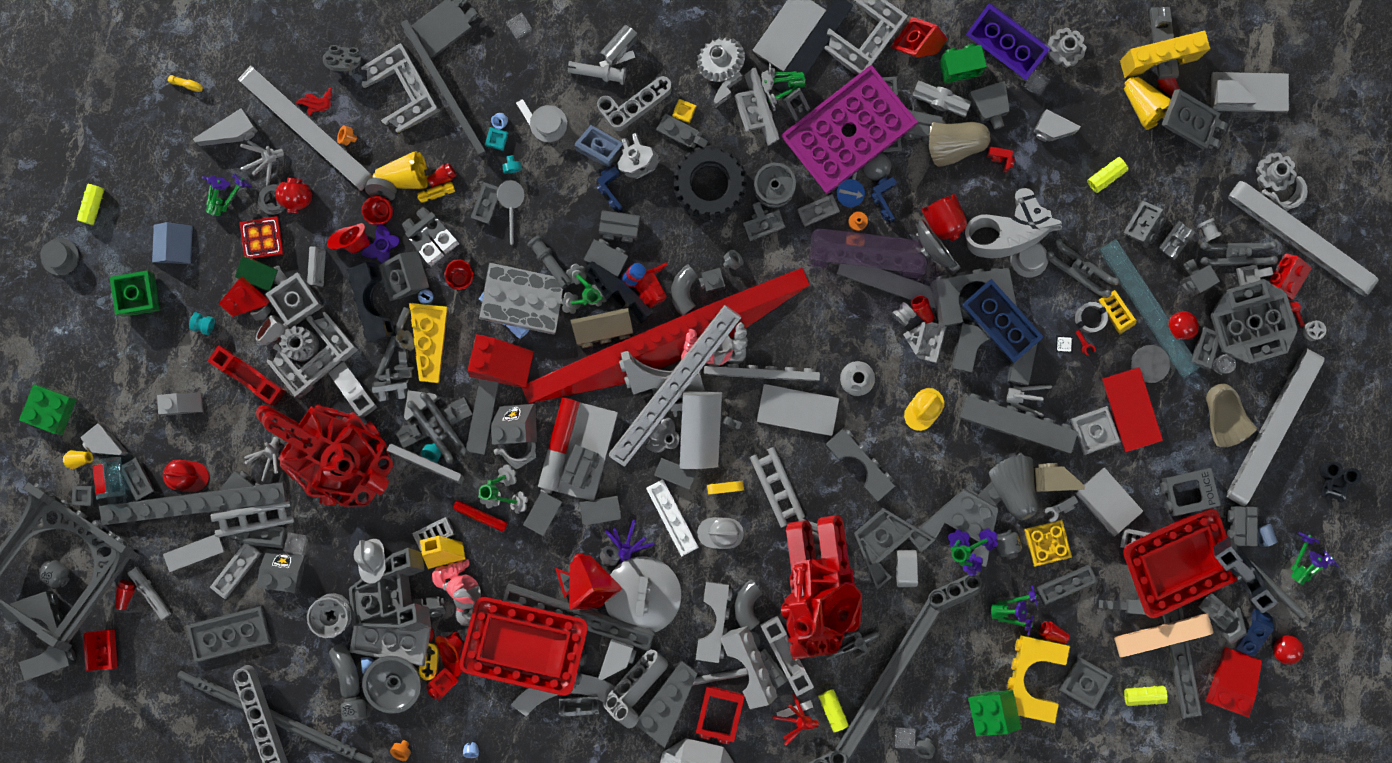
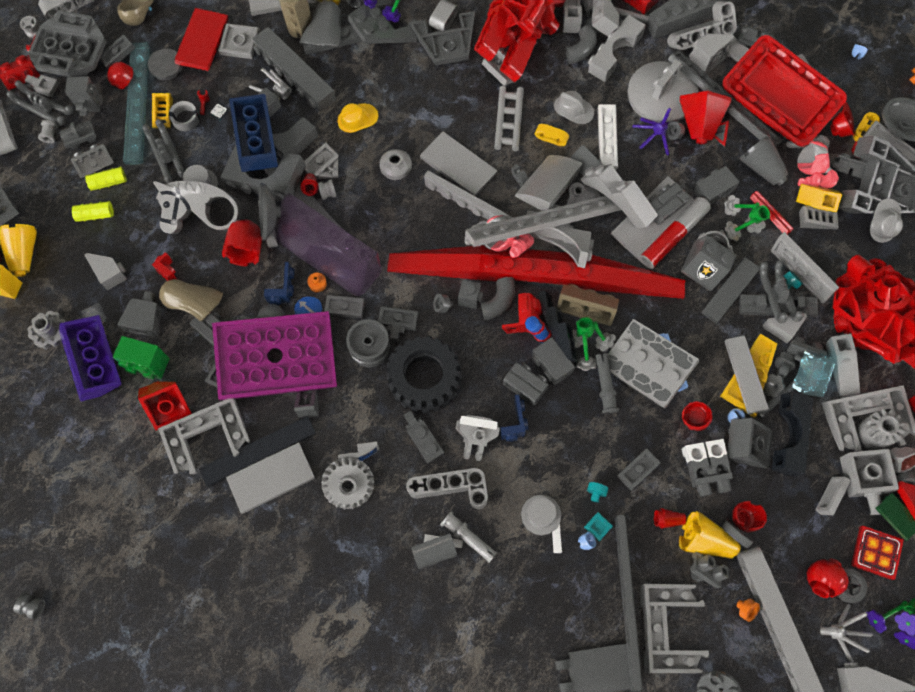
camera: 150 degrees left, 15 degrees down
red piece [296,88,333,116] -> none
red piece [327,223,370,253] -> none
dark purple animal [362,224,400,263] -> none
yellow axle [417,182,455,203] -> none
red bracket [426,667,458,701] -> none
red slope [467,334,534,388] -> none
light grey piece [497,180,524,245] -> none
clear plate [506,12,532,40] -> none
sand blue slope [575,125,623,168] -> none
dark grey slope [579,496,621,526] -> none
yellow tile [672,99,697,124] -> none
light grey bracket [734,68,779,146] -> none
plant [762,63,805,111] -> none
dark grey arch [825,429,895,502] -> none
light grey piece [912,80,971,117] -> none
clear wheel [1213,354,1236,374] -> none
none -> neon yellow axle [85,167,127,191]
none -> white sticker [460,416,498,430]
none -> light grey arch [580,164,658,228]
none -> dark grey hips [690,552,729,589]
none -> light grey tile [724,335,769,414]
none -> dark grey cone [739,134,789,186]
none -> clear light blue brick [793,351,837,397]

